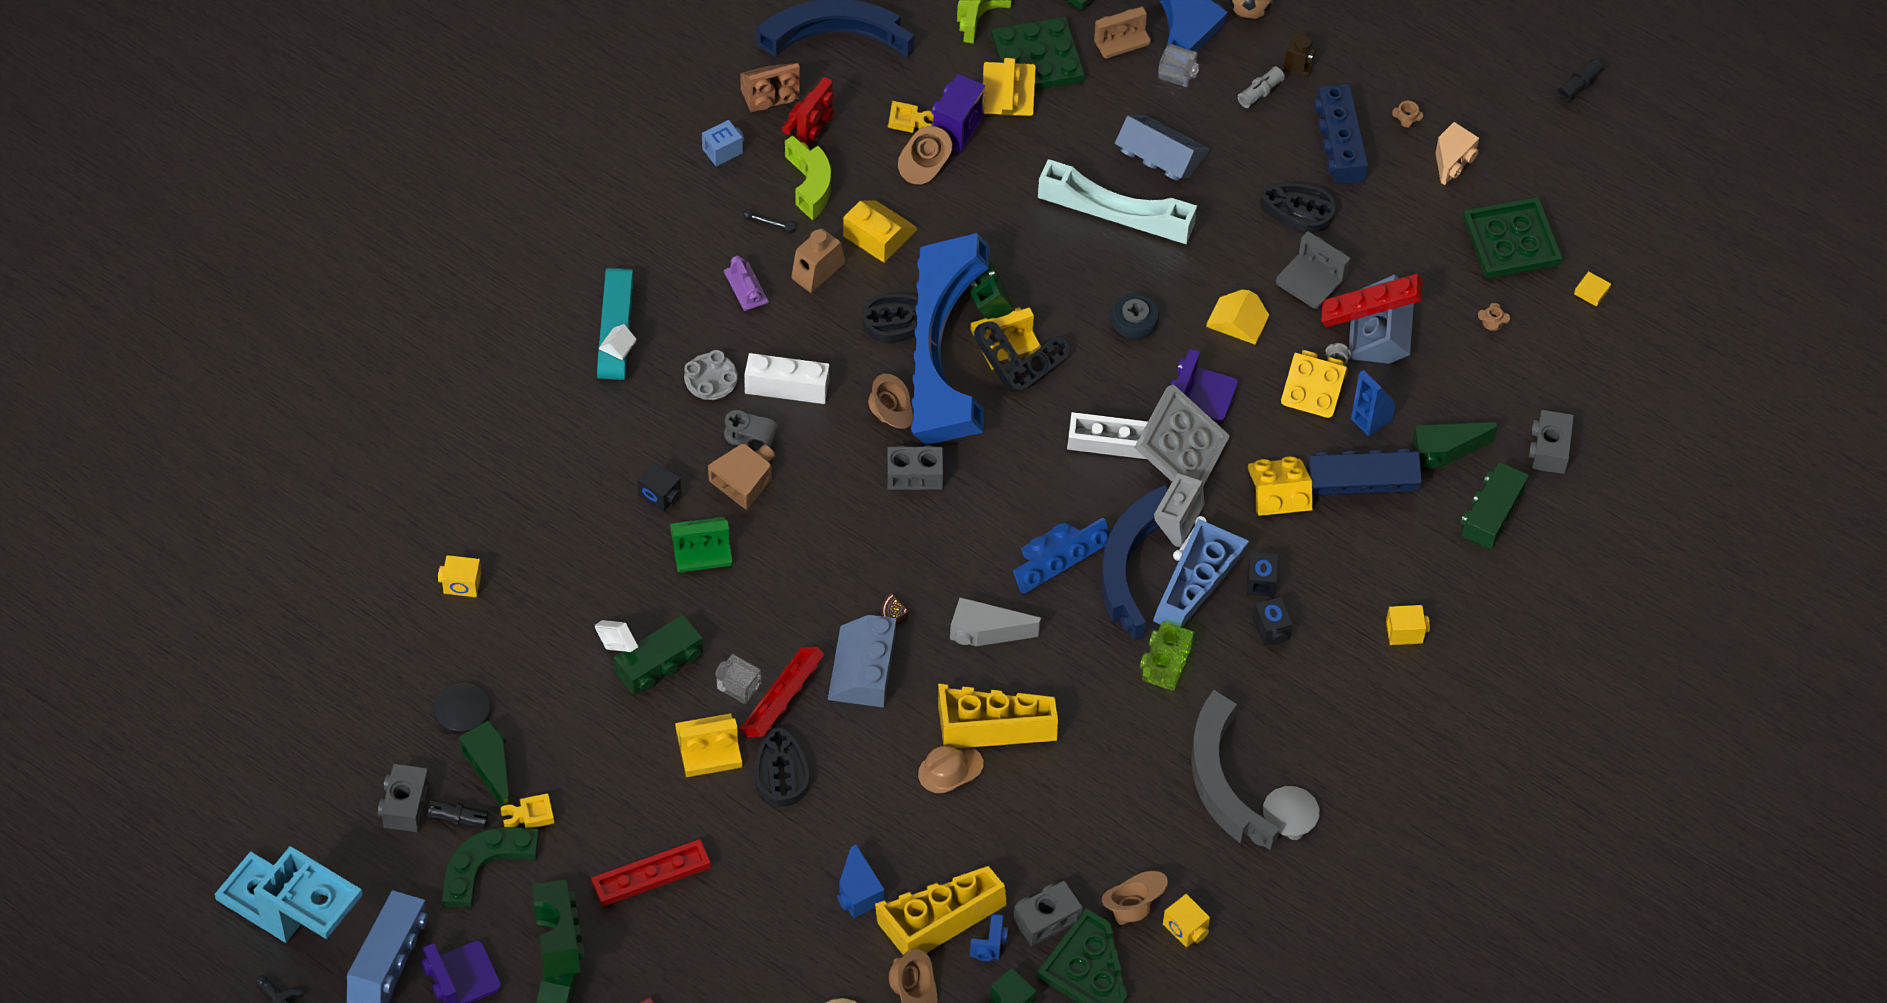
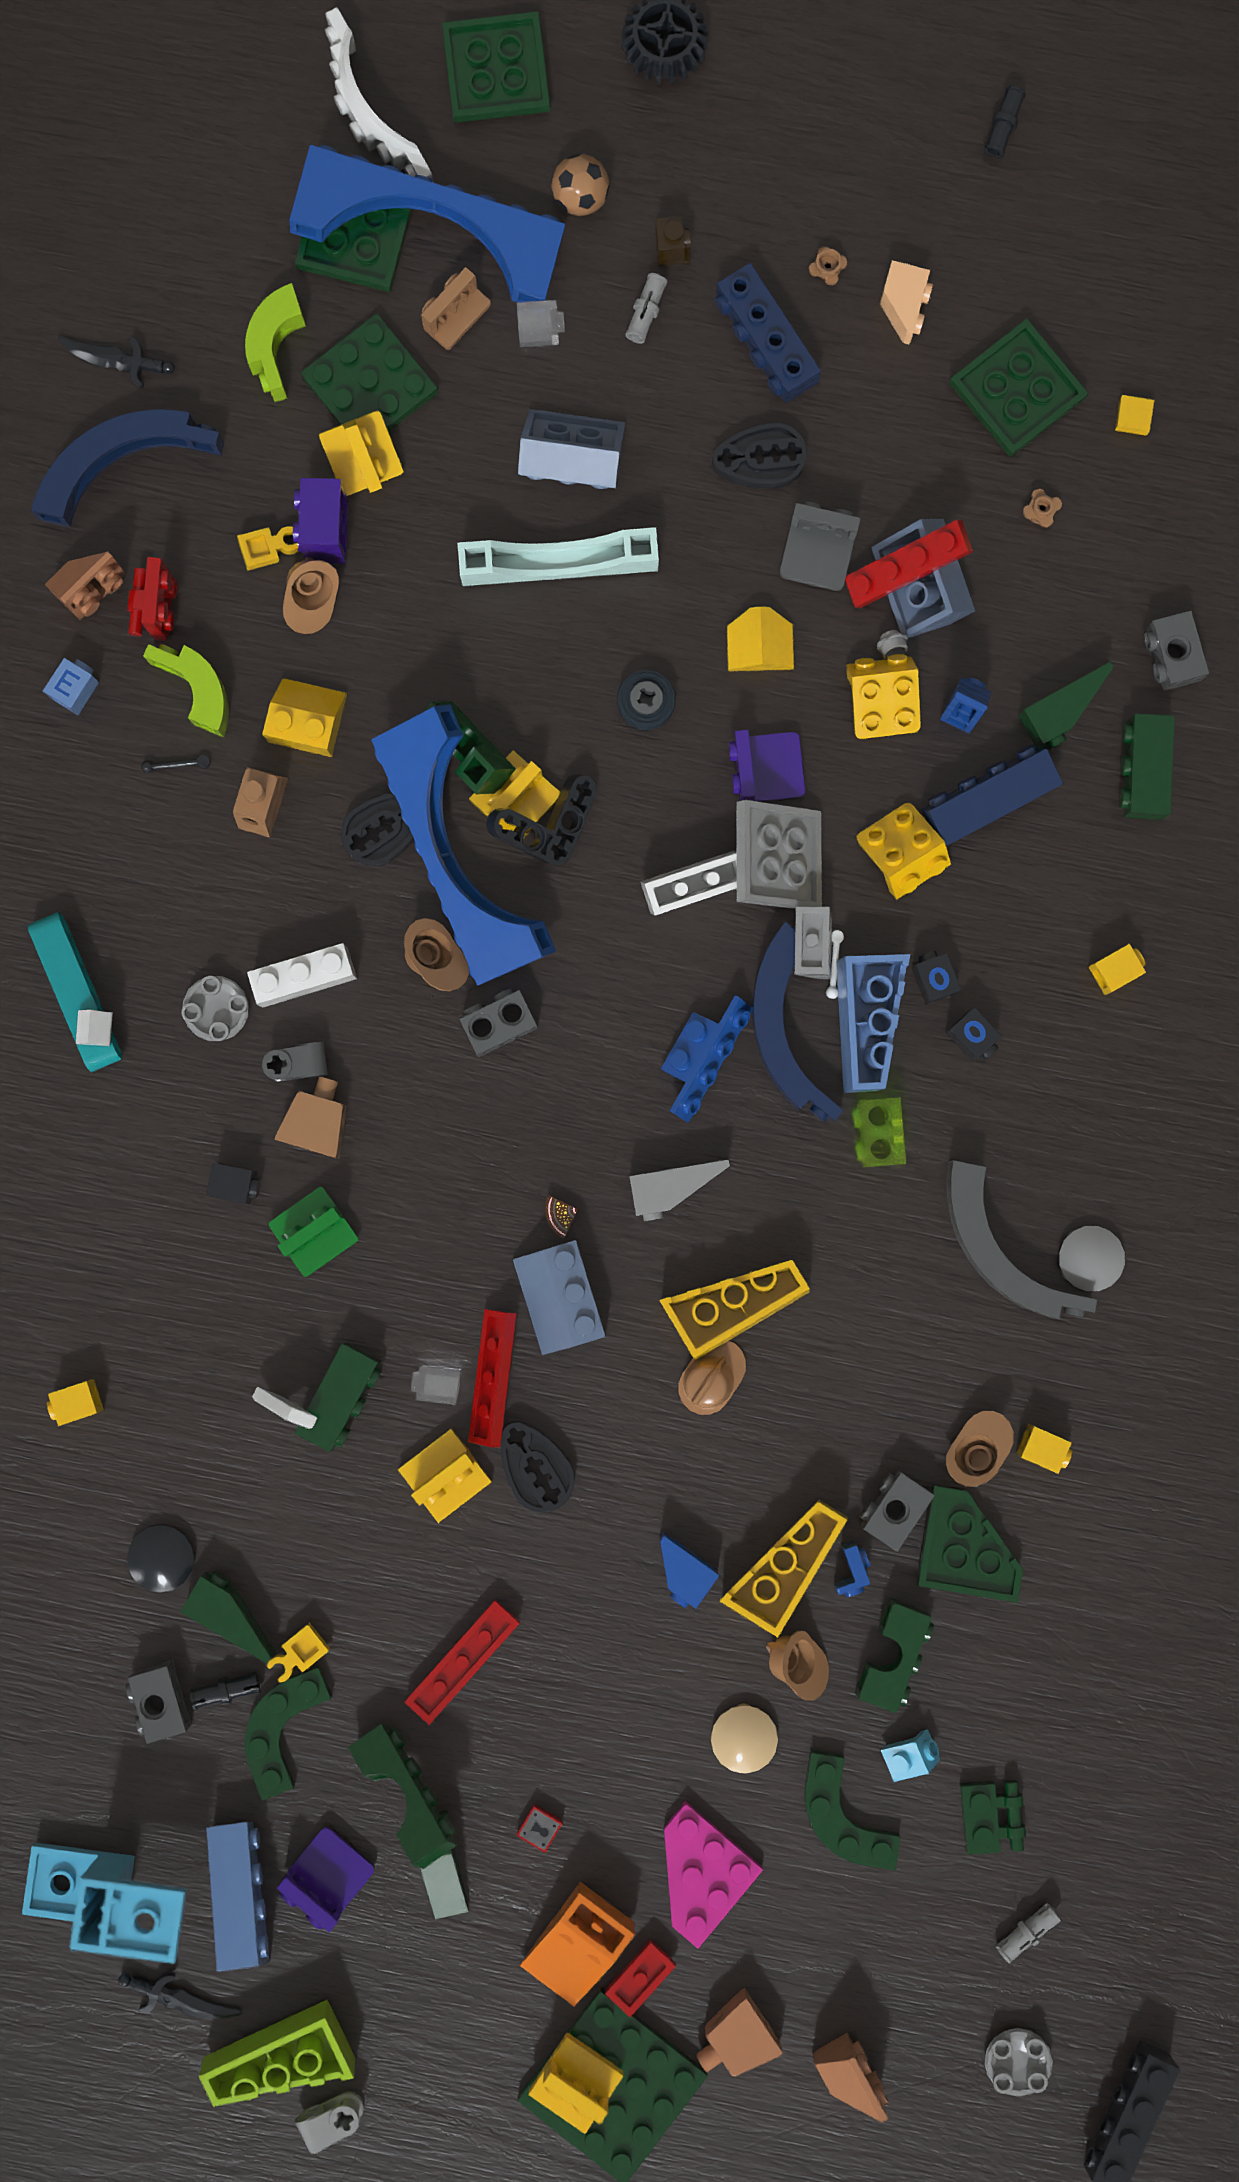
camera: 25 degrees left, 30 degrees up
medium lavender hinge [724,256,769,311] -> none

